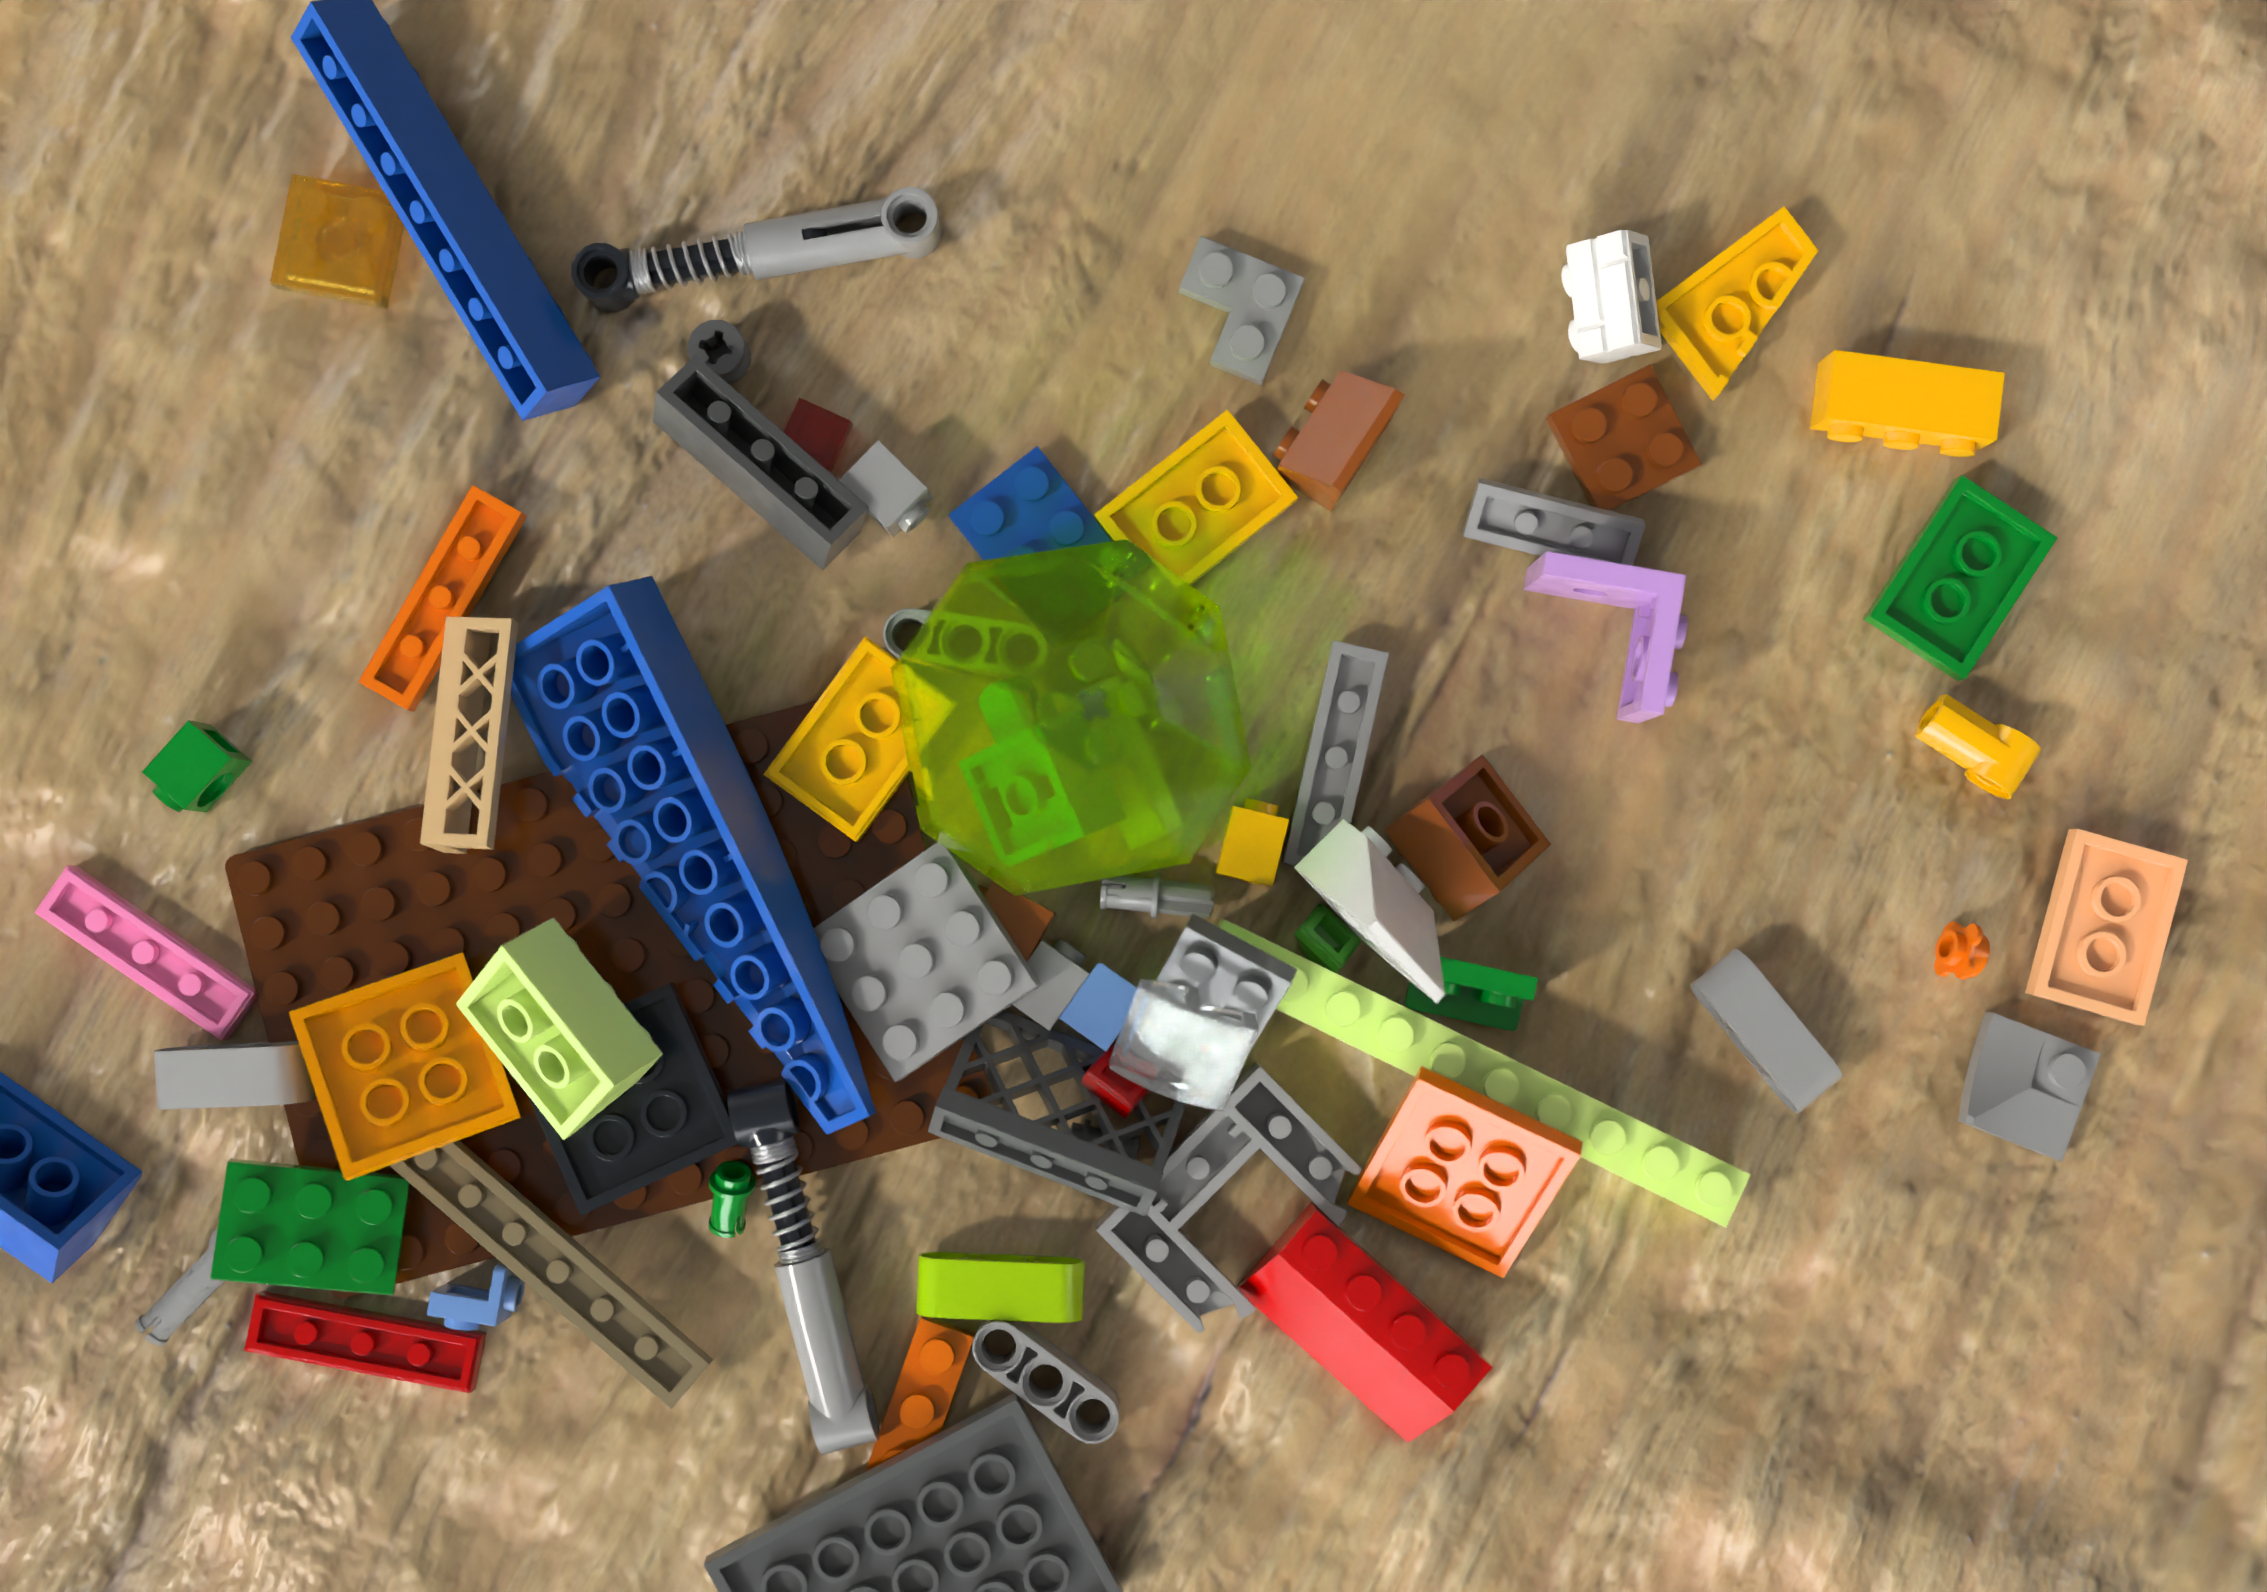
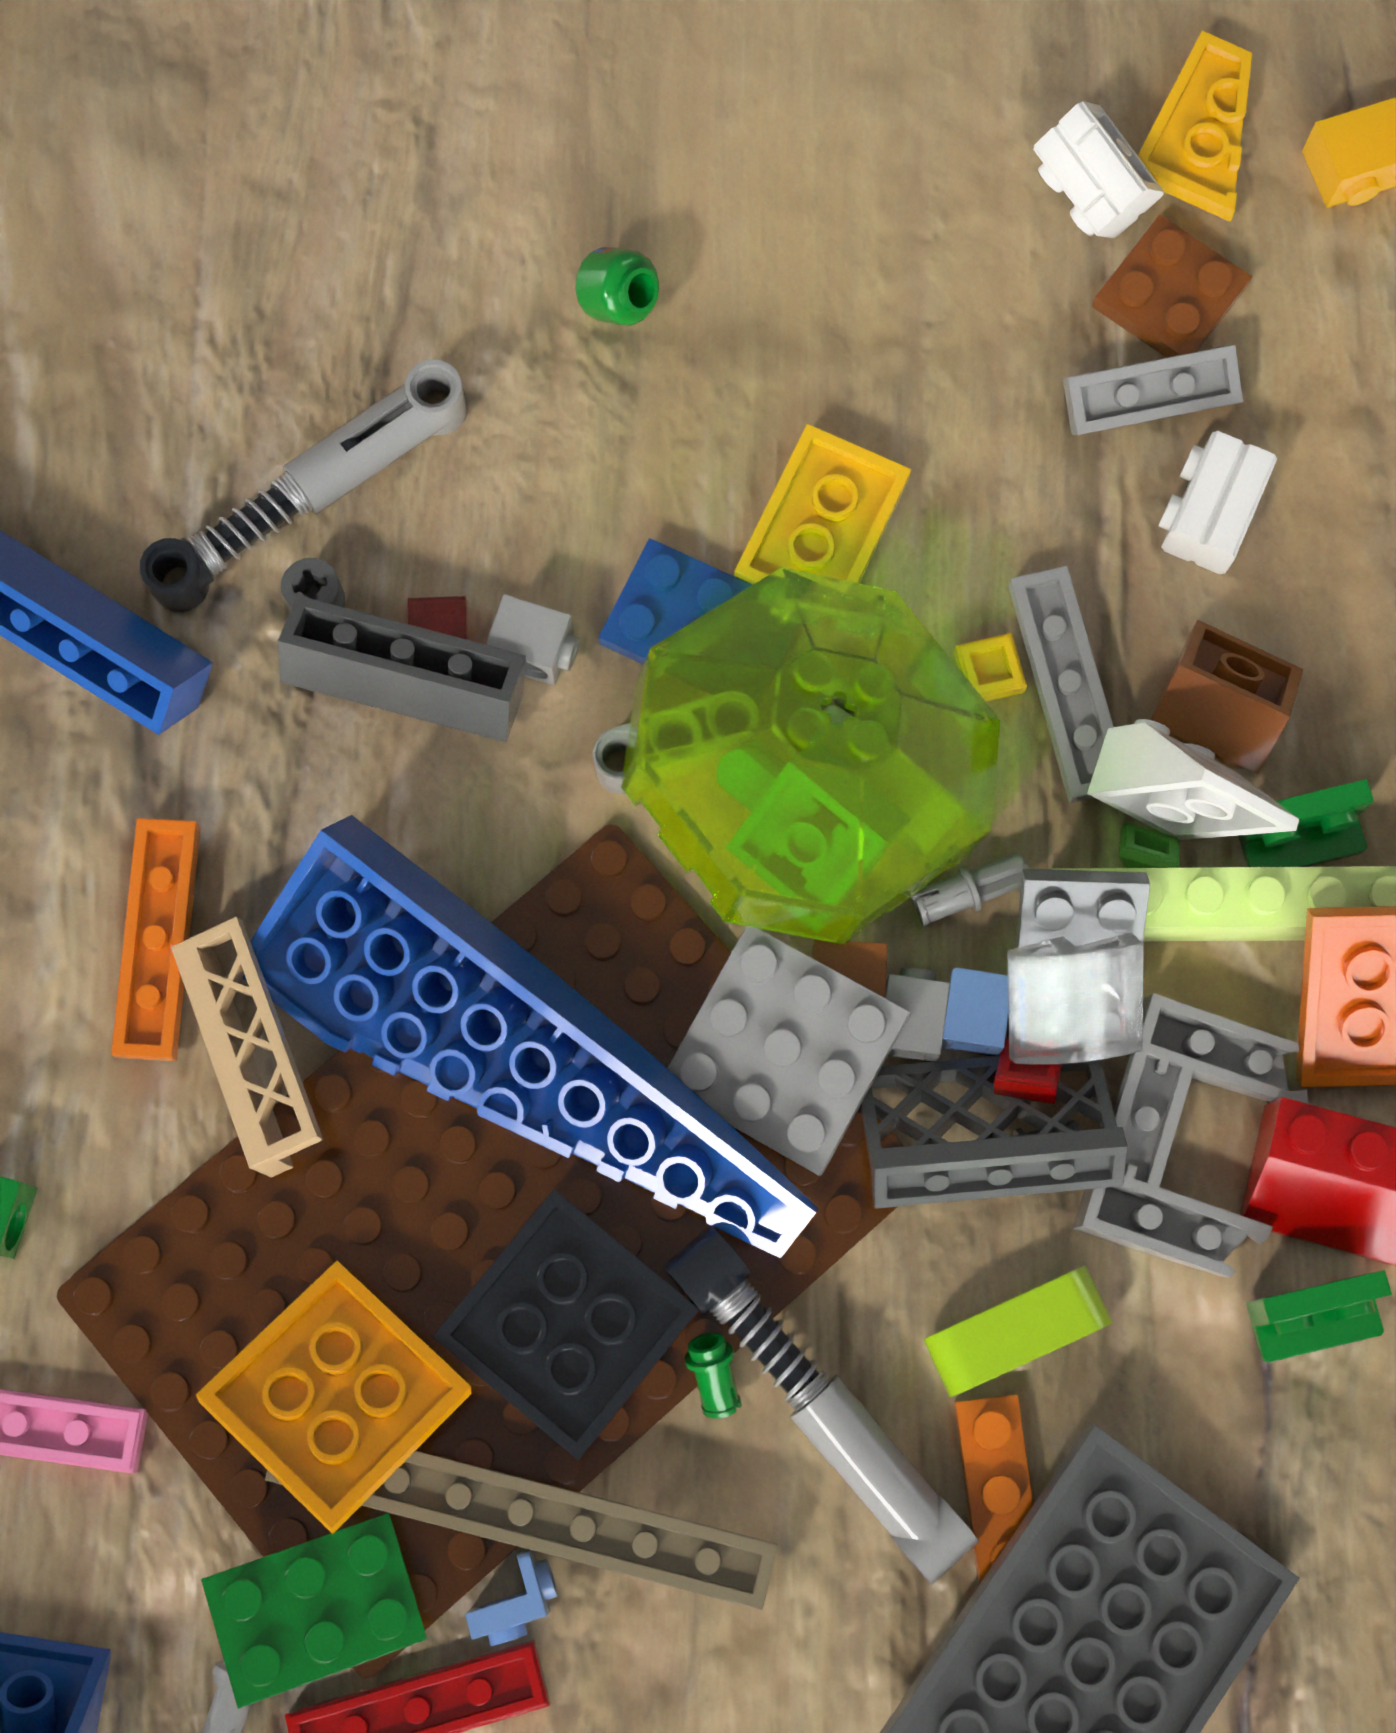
camera: 25 degrees left, 10 degrees down
light grey beam [154,1041,315,1109] -> none
yellowish green slope [456,917,663,1140] -> none
yellow tile [763,636,959,842] -> none
light grey beam [972,1320,1119,1444] -> none
light grey plate [1179,236,1305,386] -> none
yellow brick [1214,798,1289,887] -> none
slope [1273,370,1405,512] -> none
lavender bracket [1523,551,1688,723] -> none
none -> green head [575,247,659,326]
none -> yellow tile [954,632,1027,706]
none -> white brick [1158,431,1277,575]
none -> green bracket [1246,1270,1392,1363]

